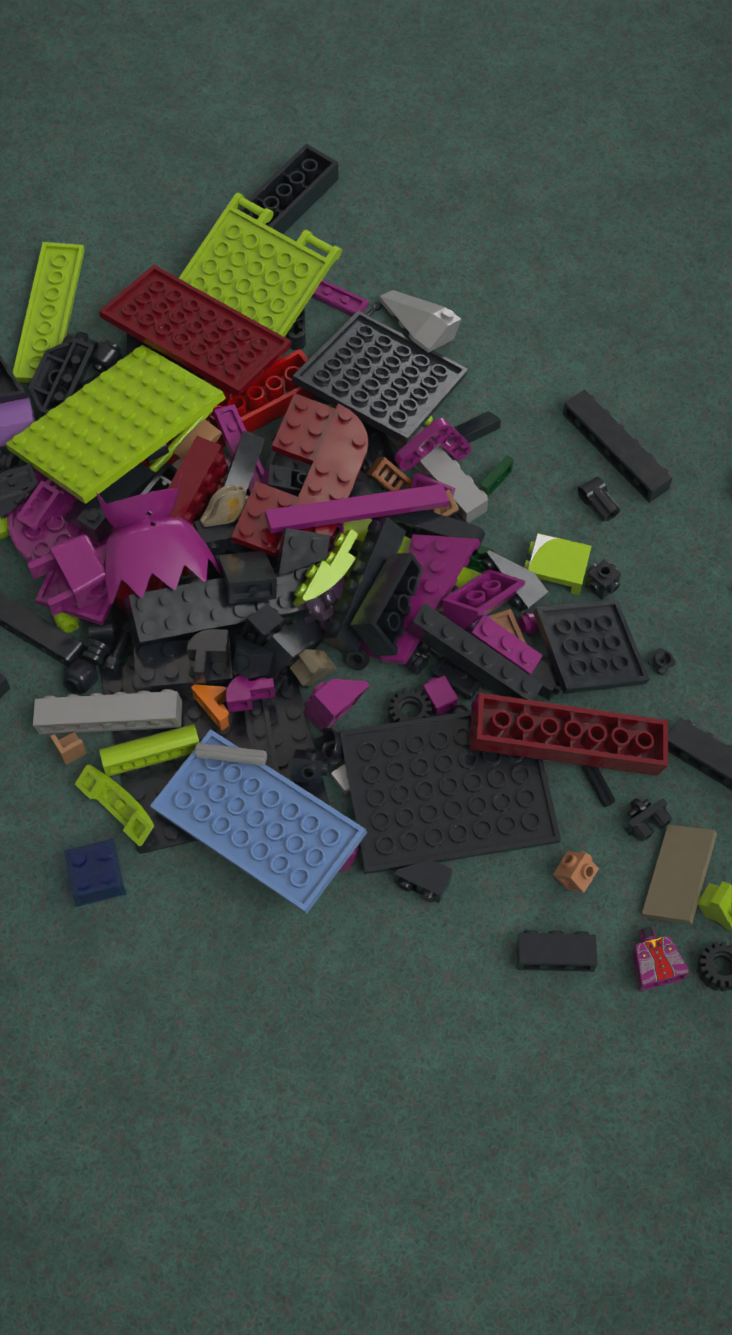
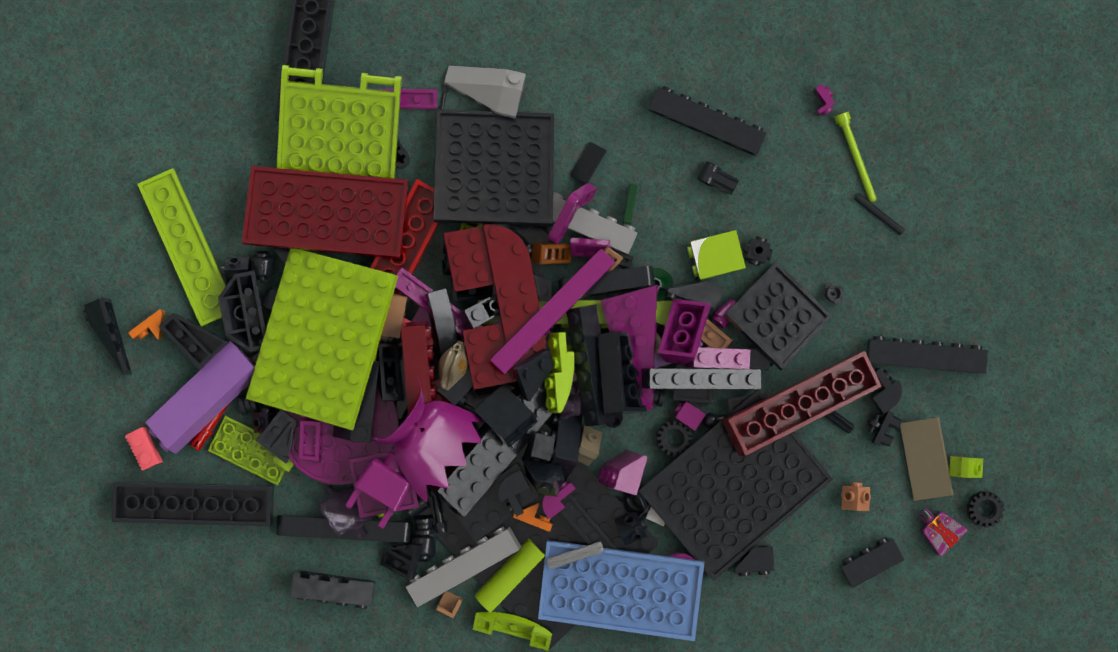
camera: 25 degrees left, 25 degrees up
none -> clear purple plate [318,484,372,539]
none -> black wing [380,544,423,581]
none -> black brick [870,368,902,414]

